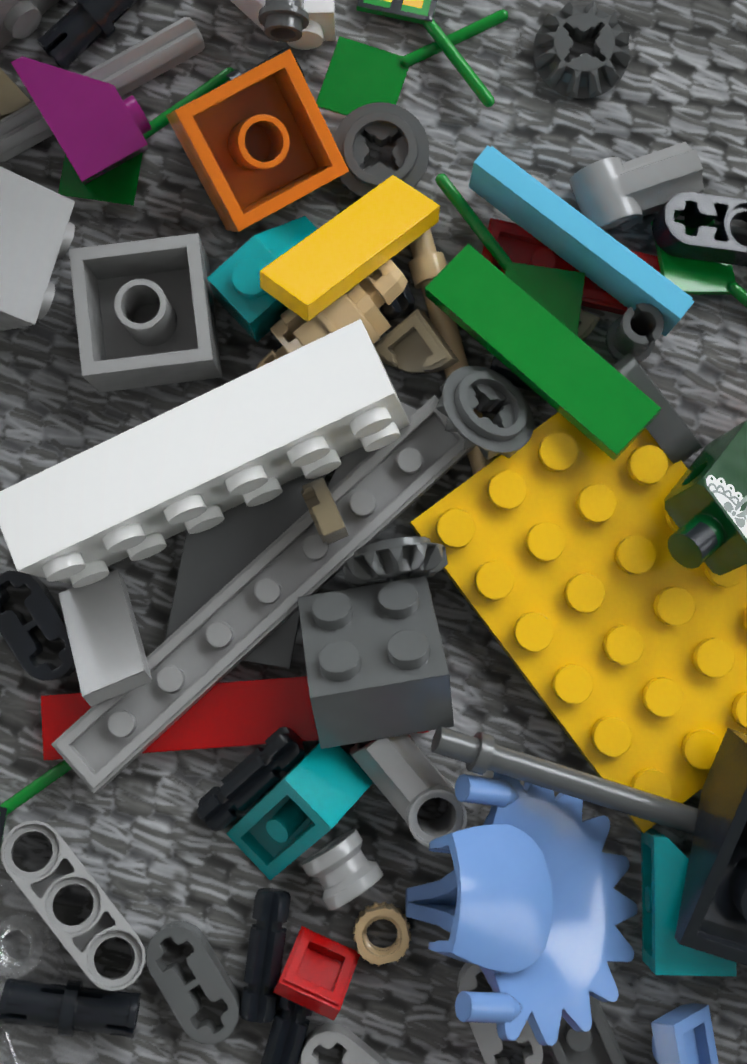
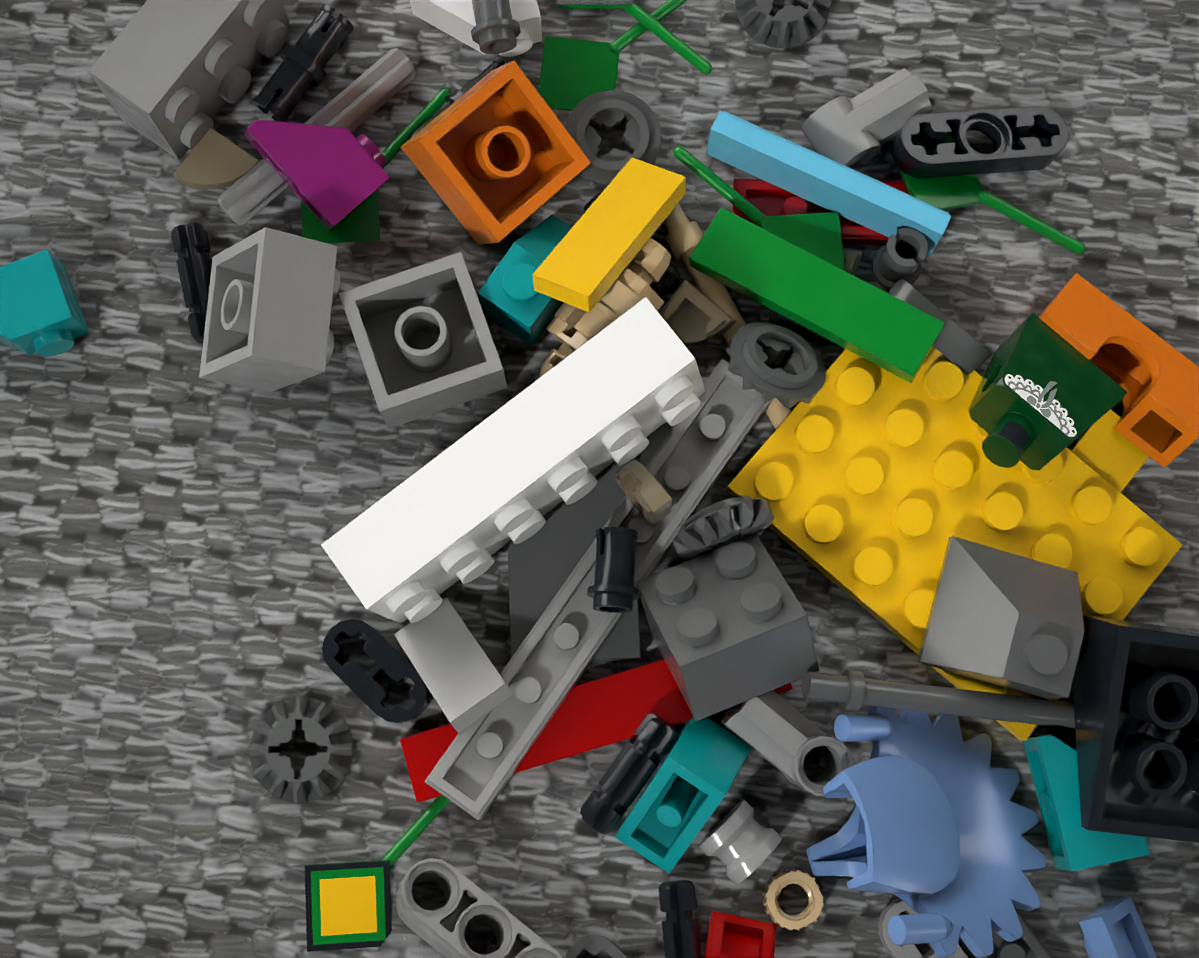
camera: 15 degrees left, 5 degrees down
none -> black pin [587,527,640,613]
none -> dark grey slope [917,536,1085,699]

